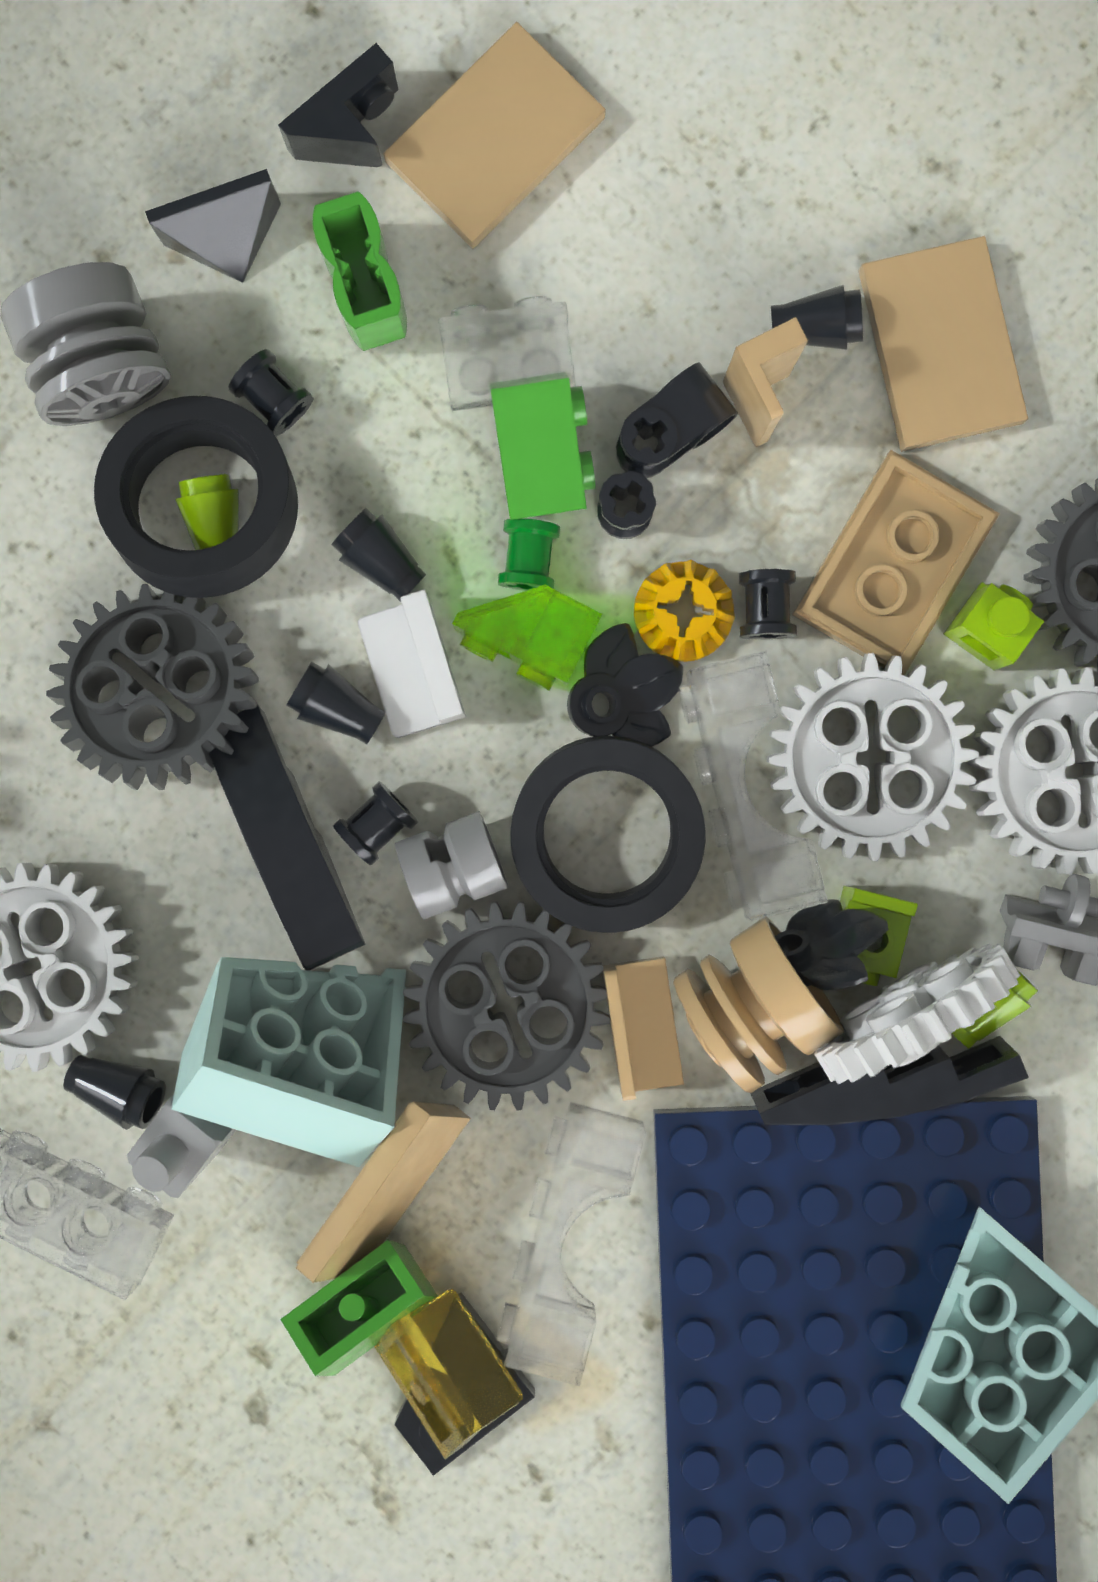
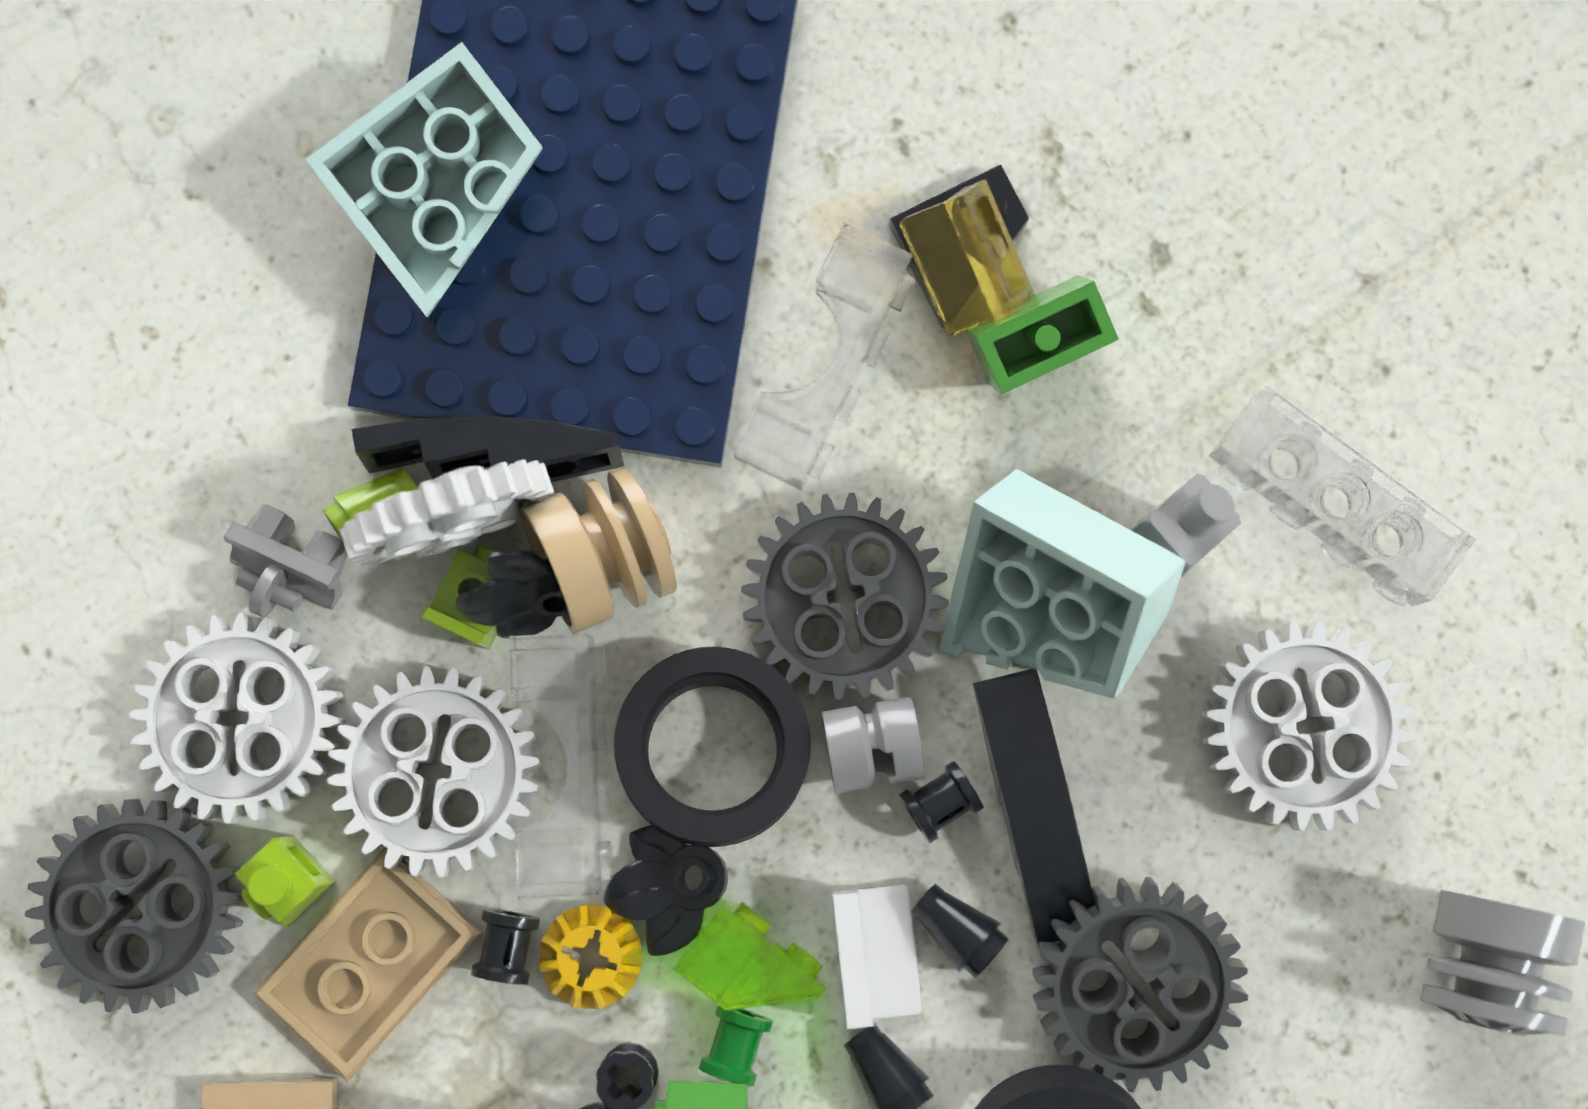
camera: 170 degrees left, 5 degrees down
black cone [63,1055,166,1130] -> none
tan tile [296,1102,471,1283] -> none
tan panel [603,956,684,1101] -> none

